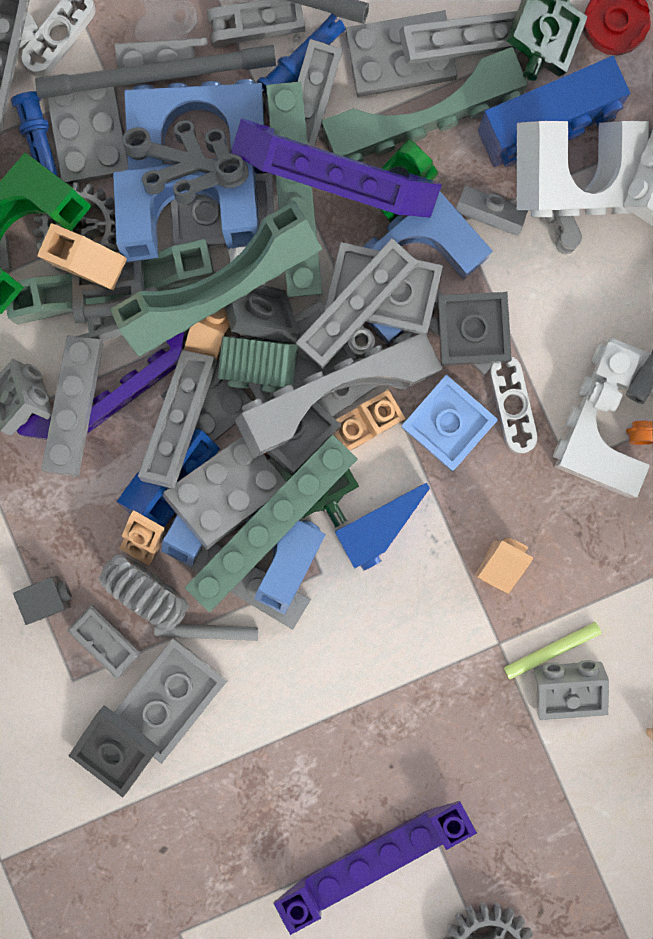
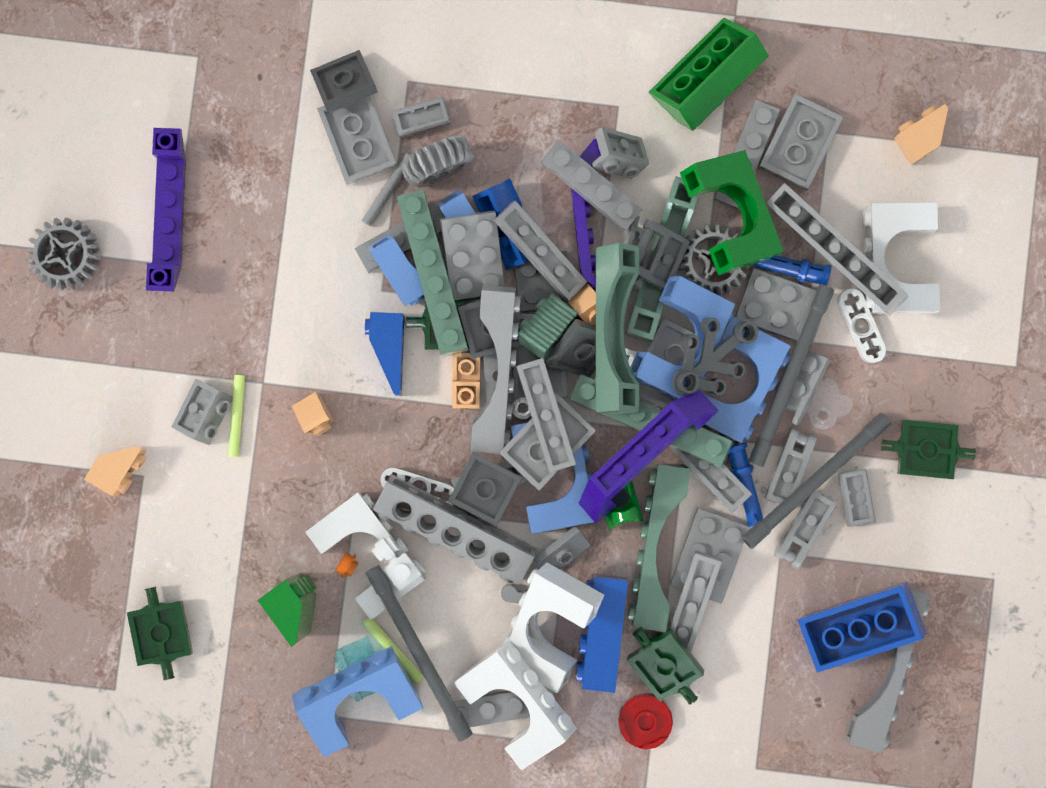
camera: 120 degrees right, 0 degrees up
dark grey brick [13,576,72,625] -> none
light nougat slope [37,223,127,290] -> none
light nougat slope [120,510,165,566] -> none
light blue plate [401,375,498,472] -> none
none -> light grey brick [373,474,537,585]

